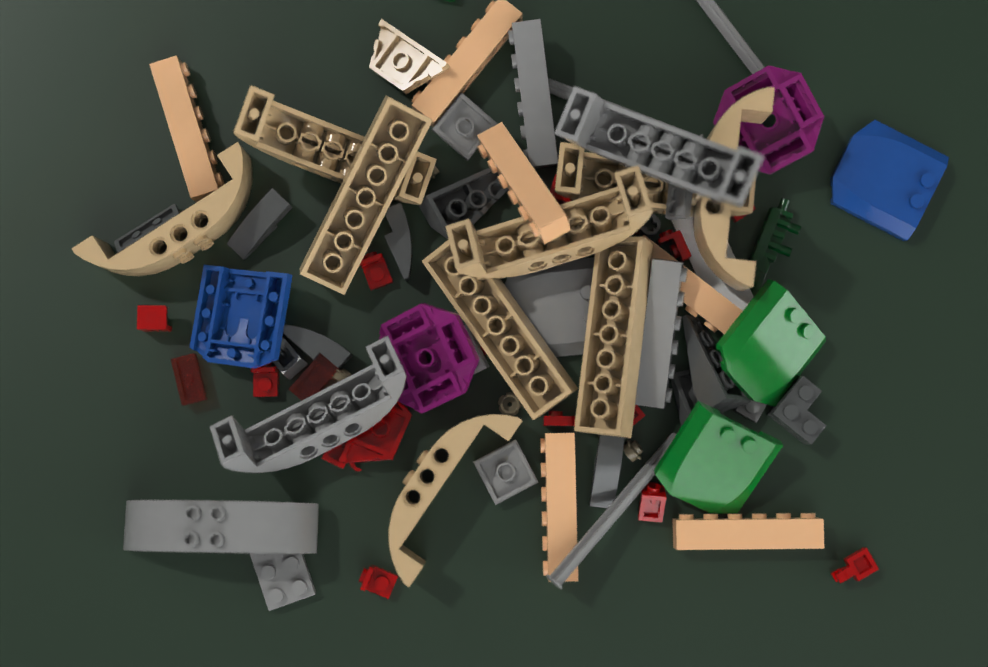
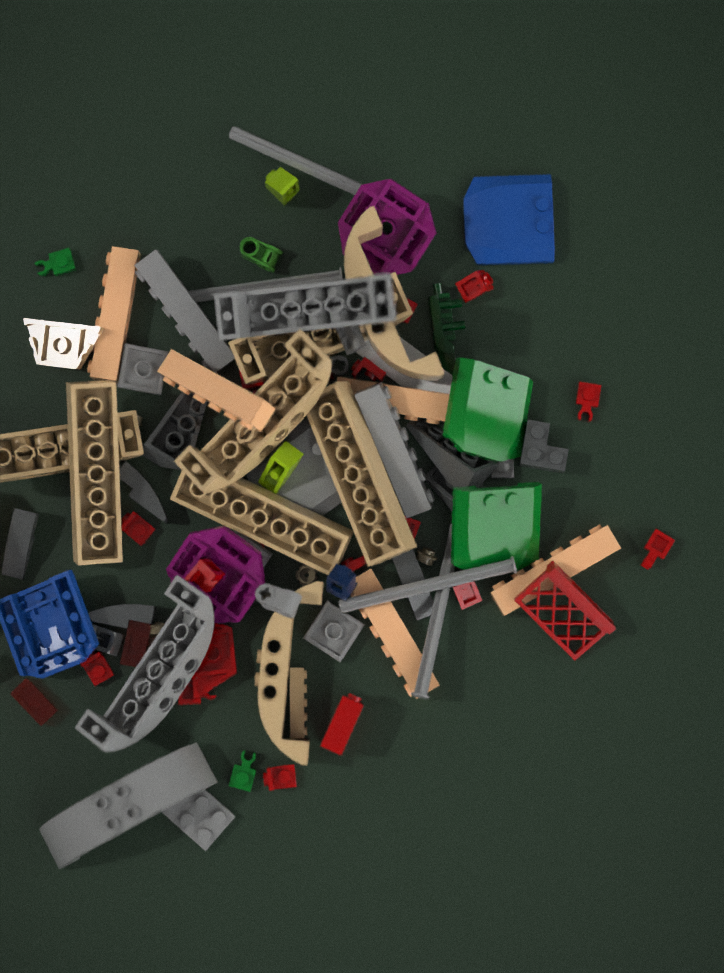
camera: 25 degrees left, 0 degrees up
none -> red panel [185,558,225,593]
none -> green plate [229,750,257,792]
none -> bright green piece [240,237,283,273]
none -> light grey piece [255,584,302,618]
none -> lime slope [258,441,304,494]
none -> lime slope [265,167,300,205]
none -> tan piece [290,667,307,739]
none -> red brick [321,693,364,755]
none -> dark blue brick [326,564,357,601]
none -> light grey axle [339,556,517,613]
none -> red bracket [455,270,494,303]
none -> red fence [514,560,616,661]
none -> red plate [575,382,601,422]

